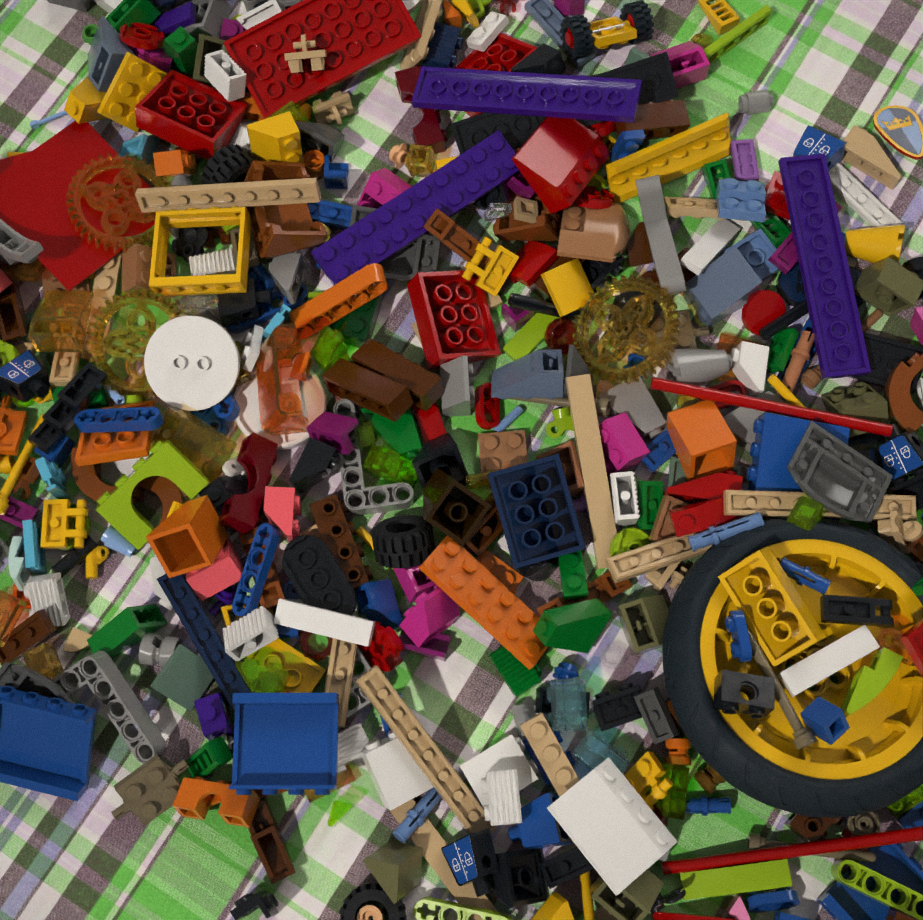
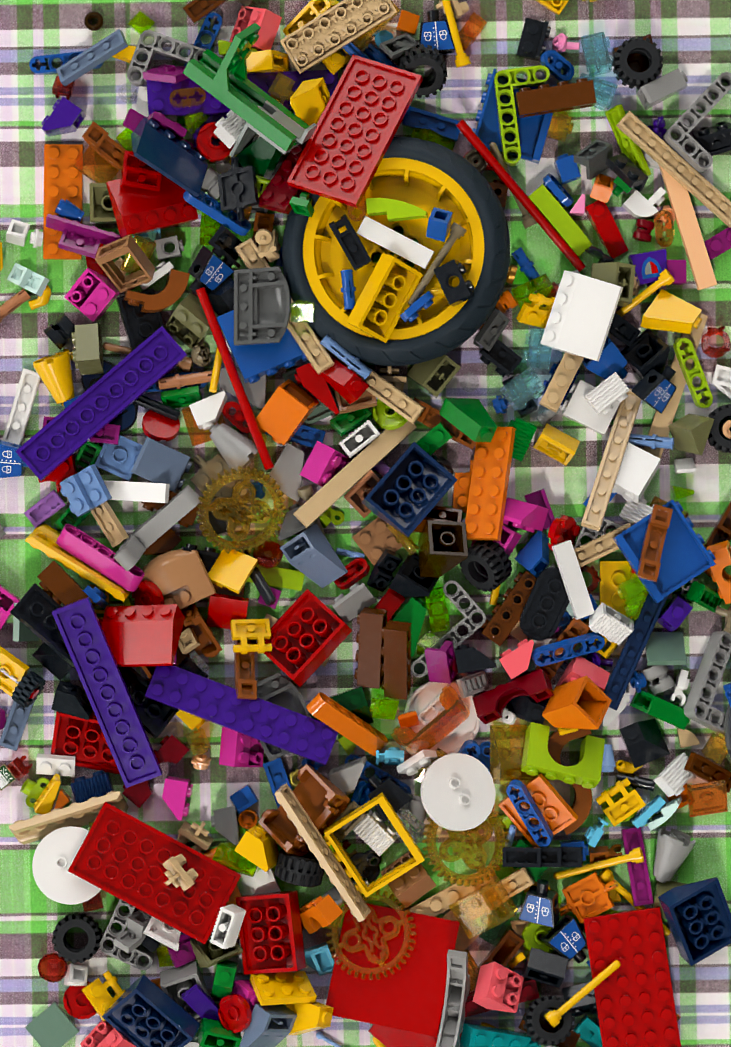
camera: 130 degrees left, 15 degrees up
none -> dark pink beam [56,524,145,592]
none -> dark pink slope [162,776,193,821]
none -> dark tan plate [191,344,211,367]
none -> black slope [367,549,403,592]
none -> light grey slope [456,671,489,698]
none -> yellow slope [533,423,580,466]
none -> black slope [619,718,670,768]
none -> blue plate [630,670,647,693]
none -> dark orange slope [637,504,673,582]
none -> white plate [670,669,690,706]
none -> white slope [674,458,696,474]

